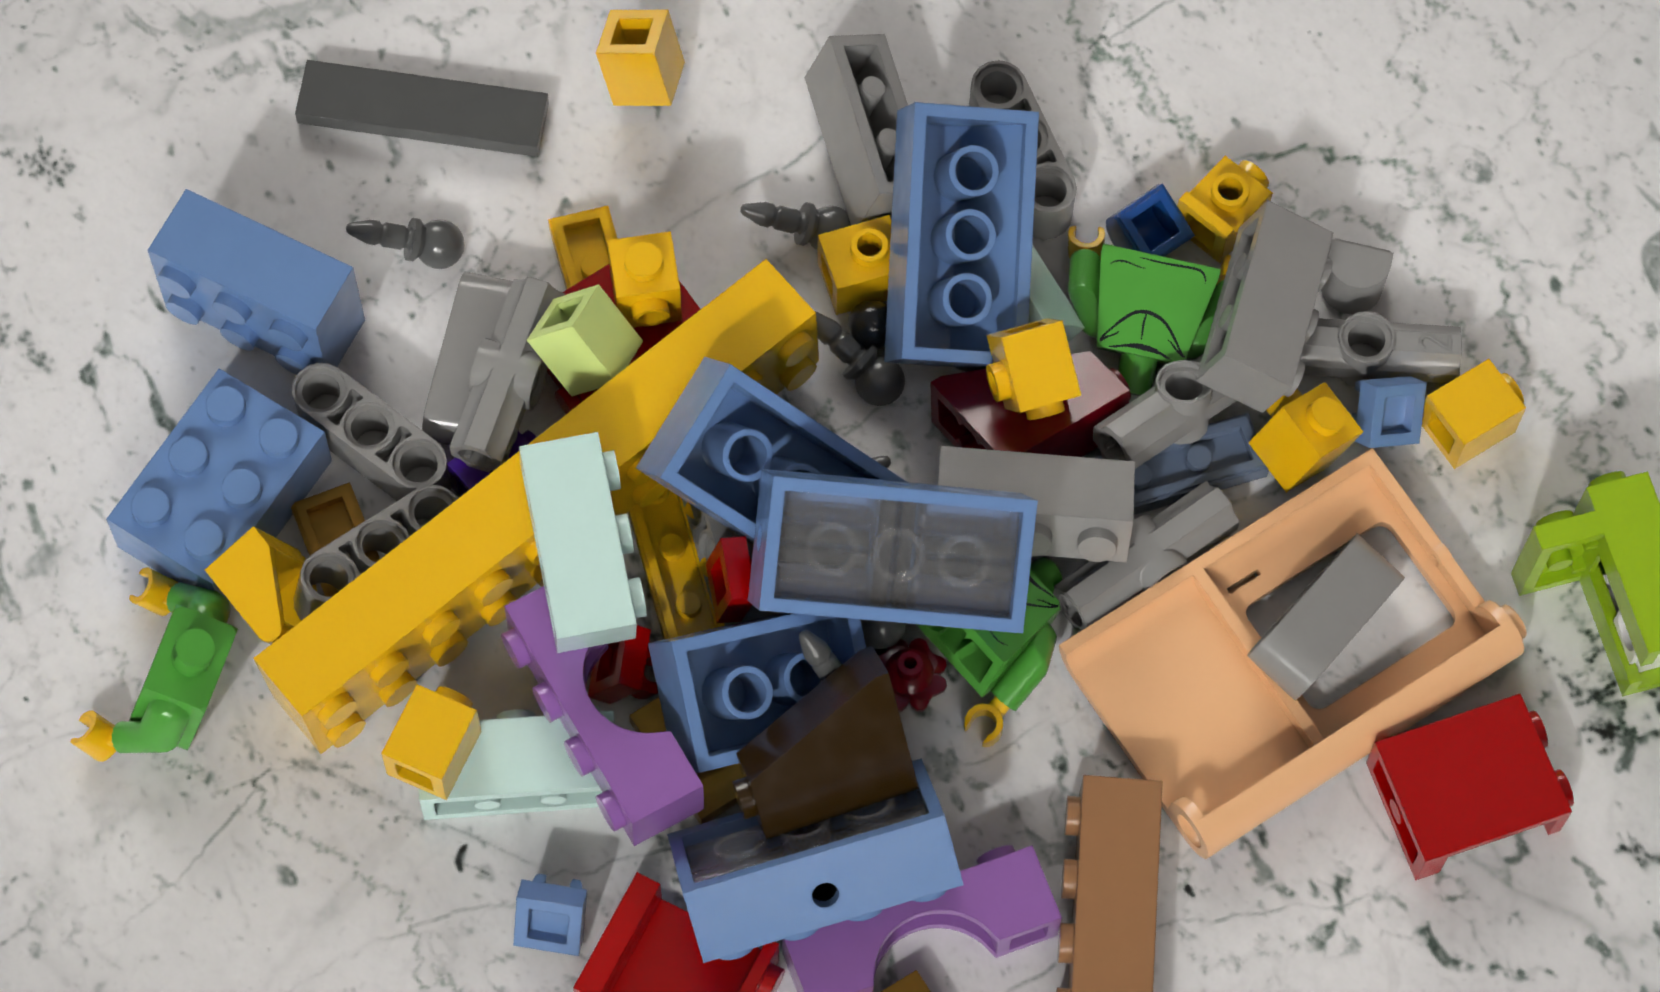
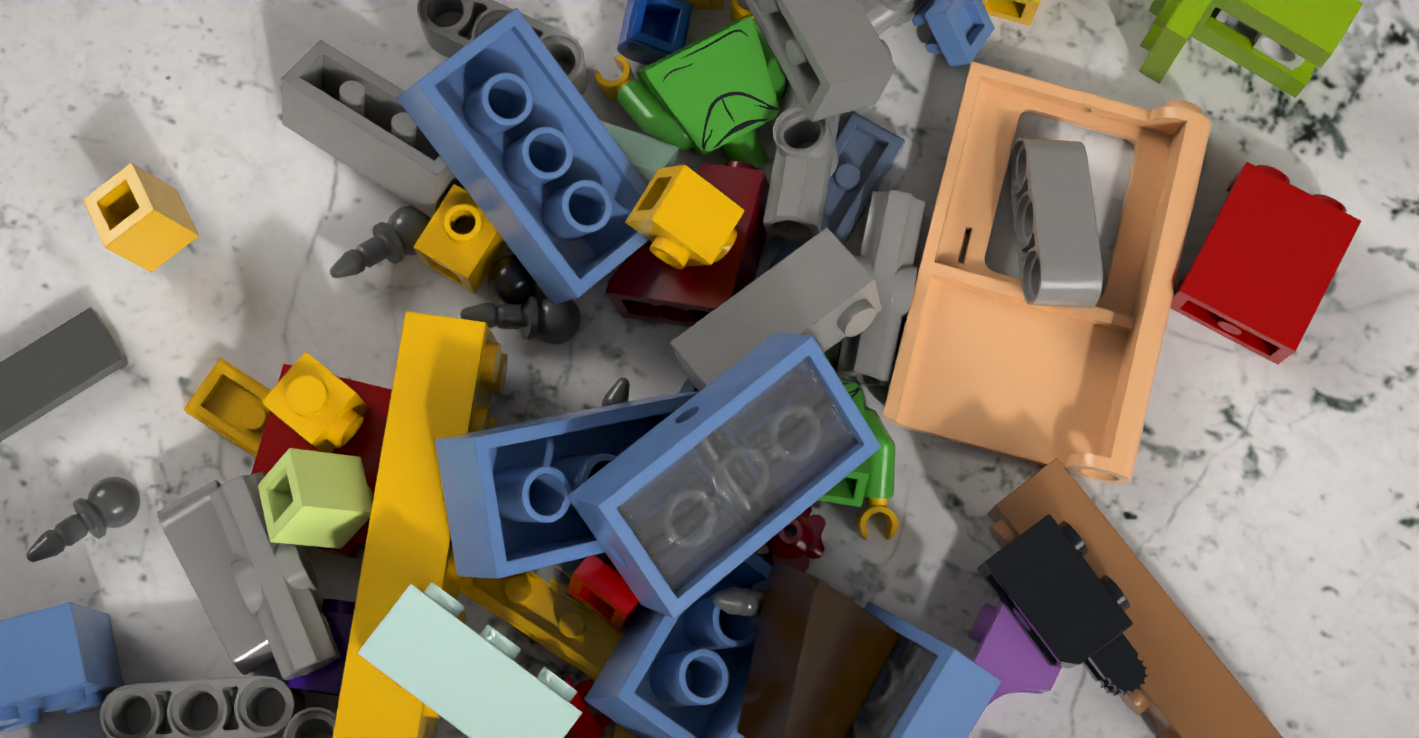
camera: 40 degrees left, 10 degrees up
yellow brick [1248,382,1363,493] -> none
none -> black hinge [976,514,1148,696]

